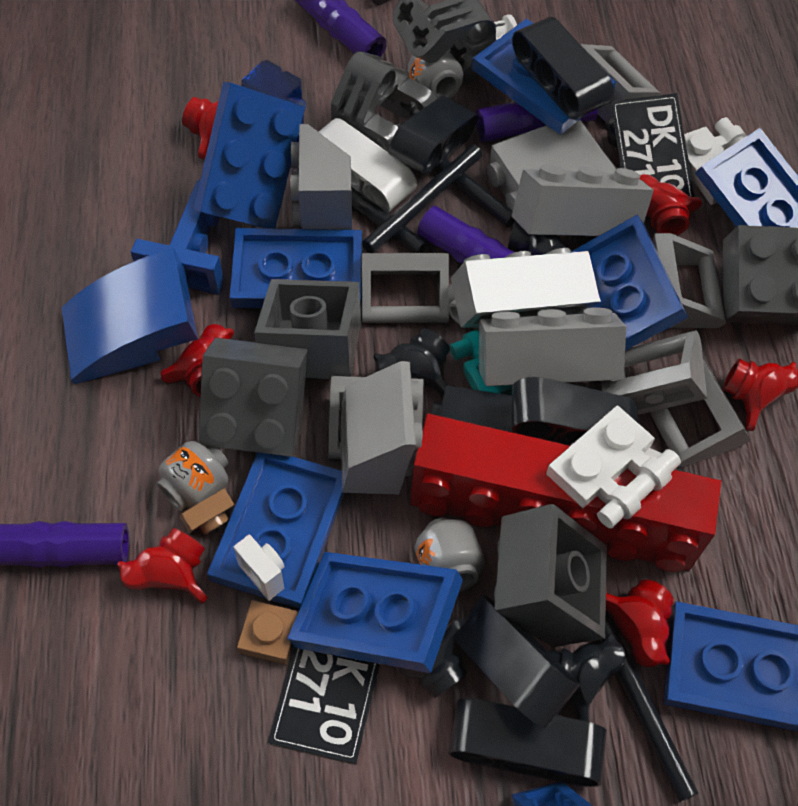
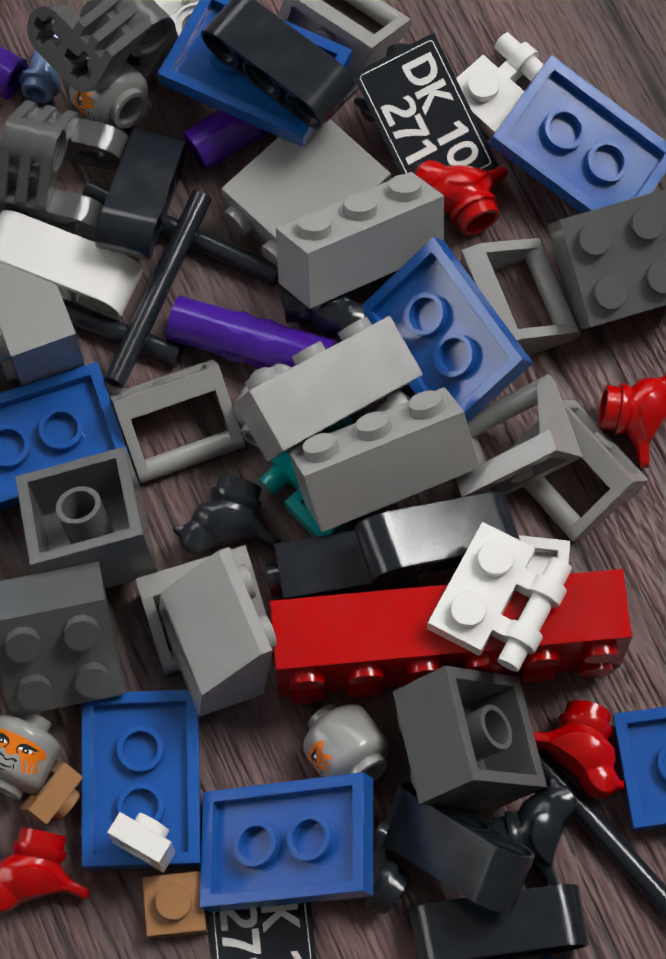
camera: 15 degrees left, 10 degrees up
none -> medium blue pin [19,34,61,103]

